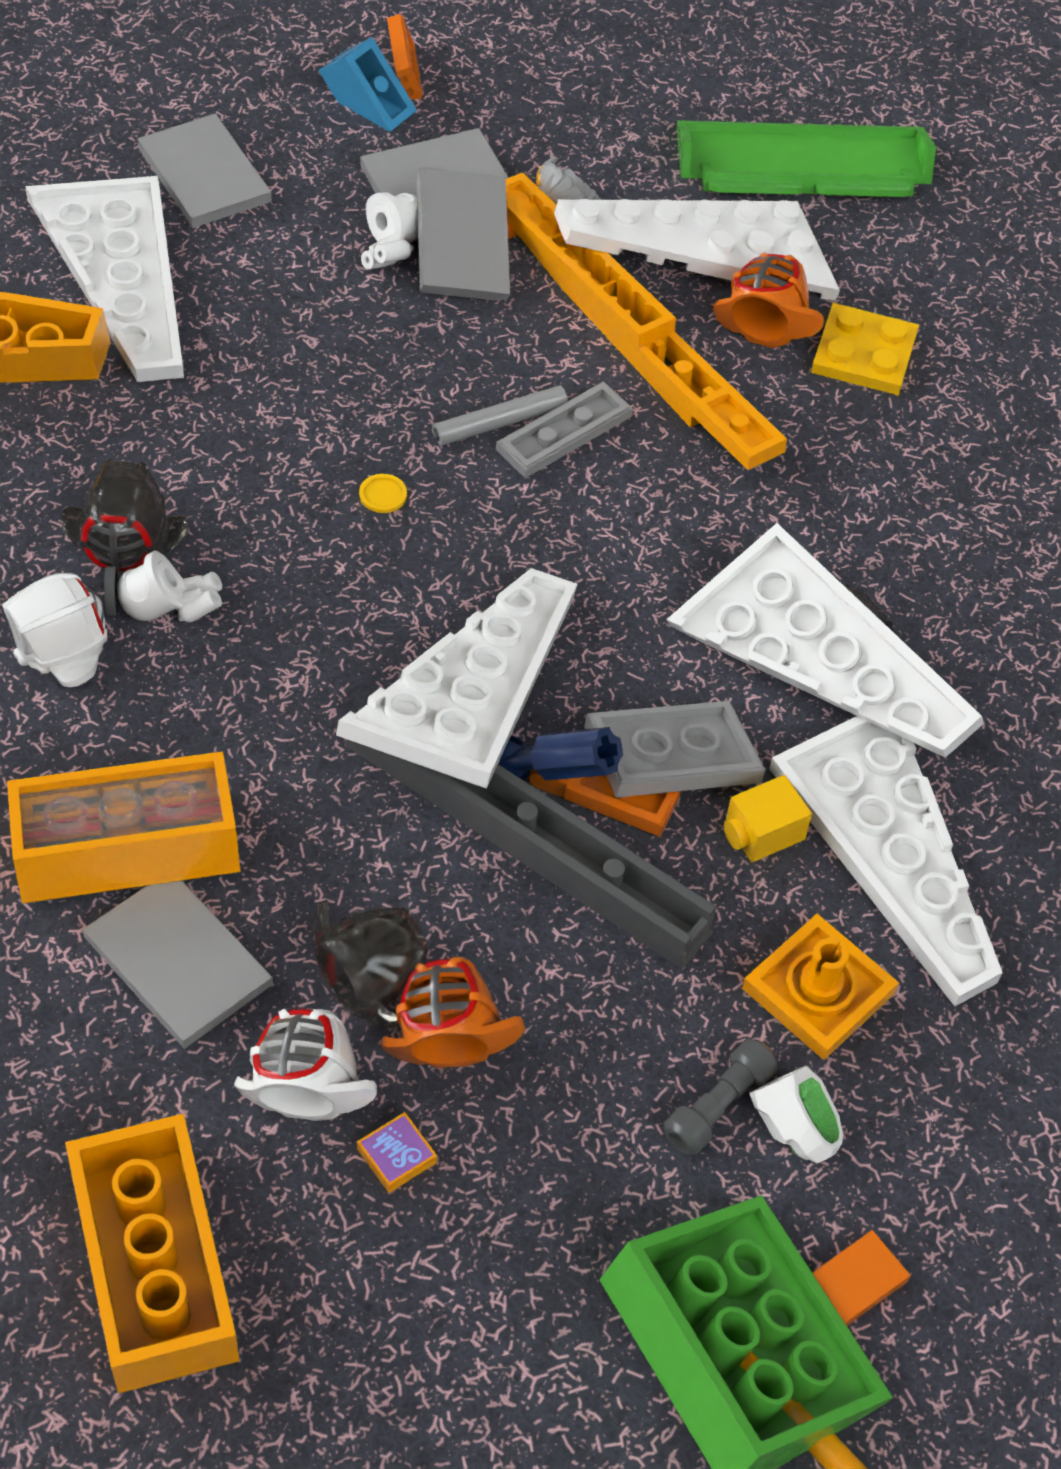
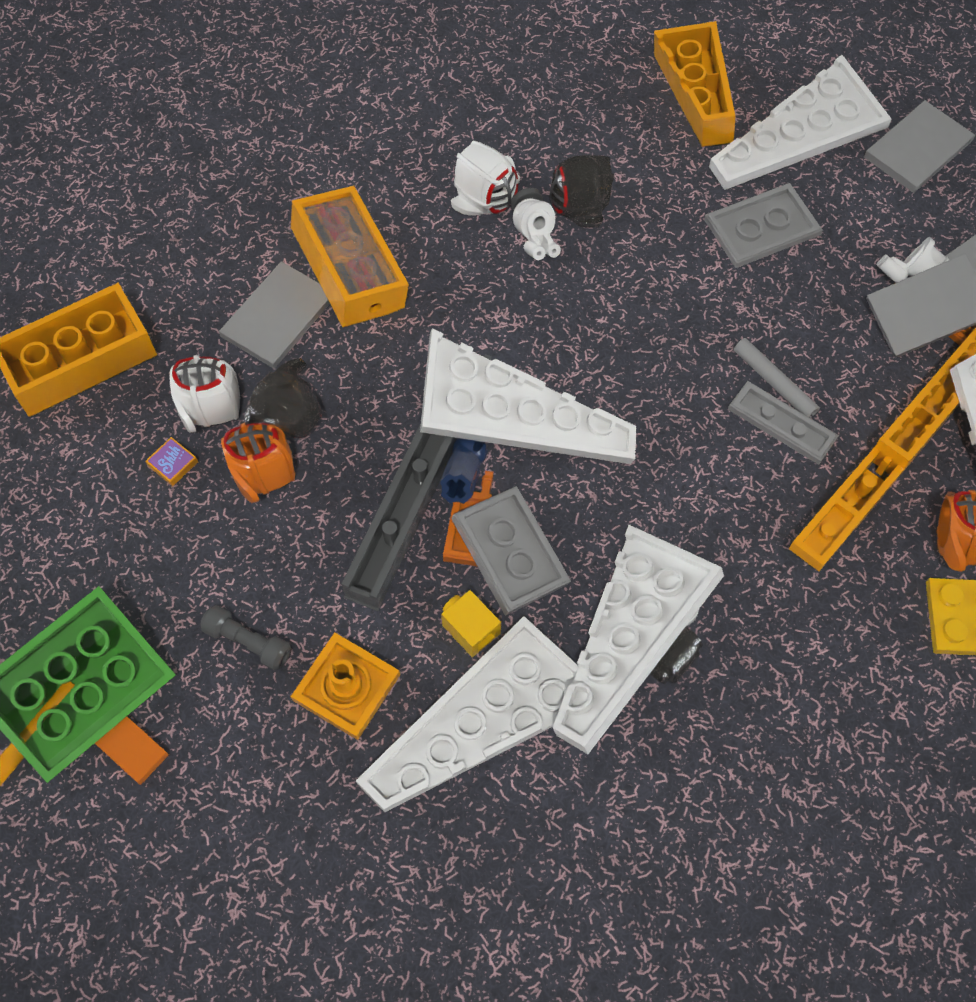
camera: 80 degrees right, 10 degrees up
yellow piece [359,474,407,513] -> none
white rock [750,1065,843,1163] -> none
none -> light grey tile [704,183,823,268]

